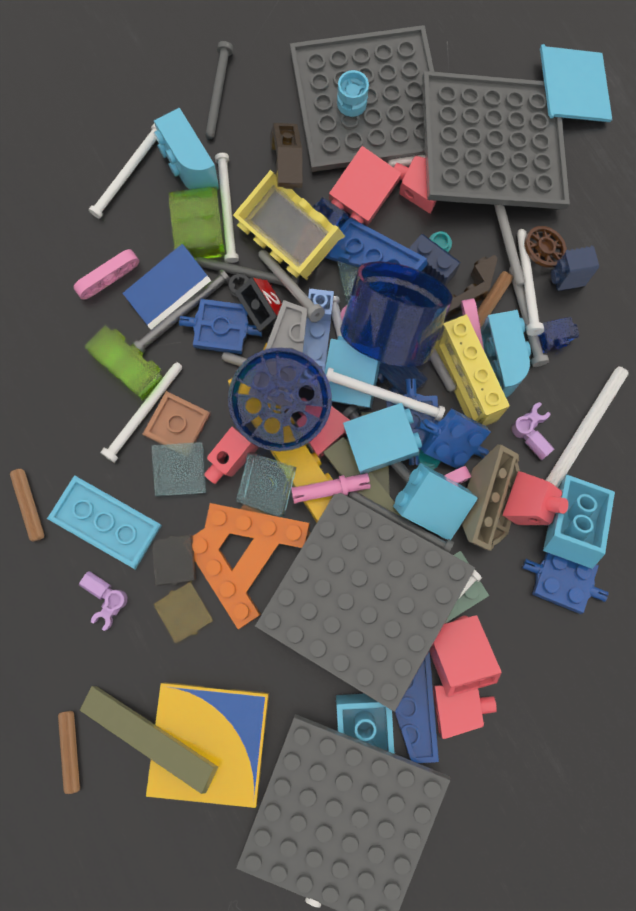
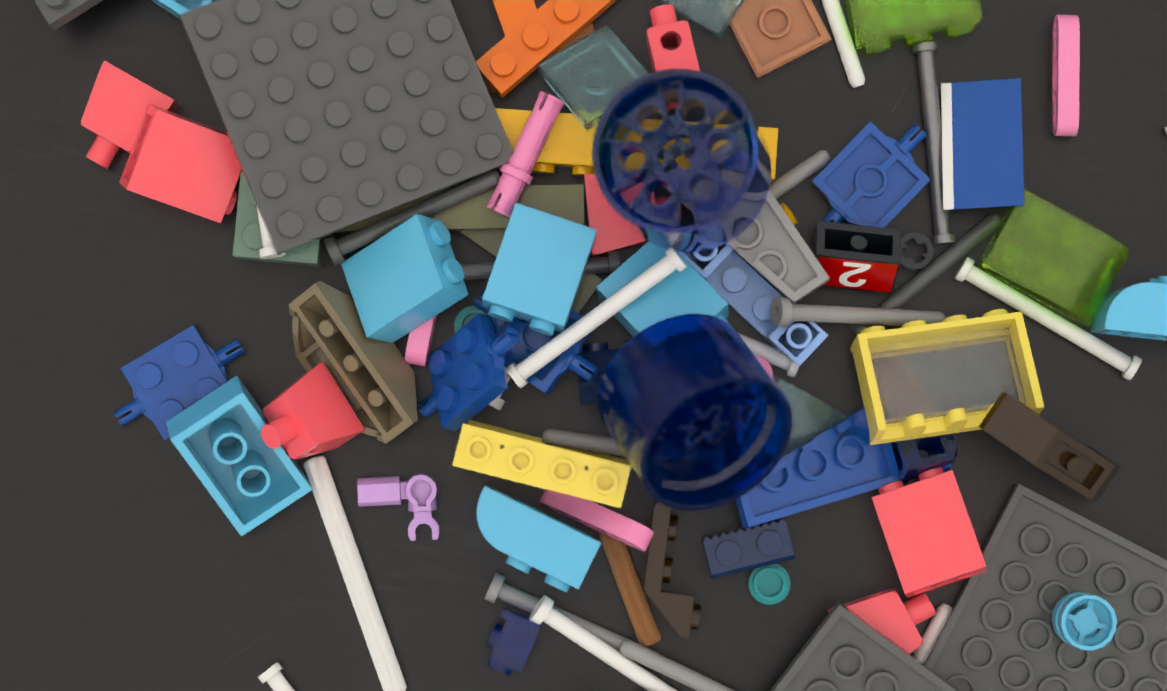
camera: 130 degrees right, 10 degrees up
blue wing [395,652,439,763] -> none

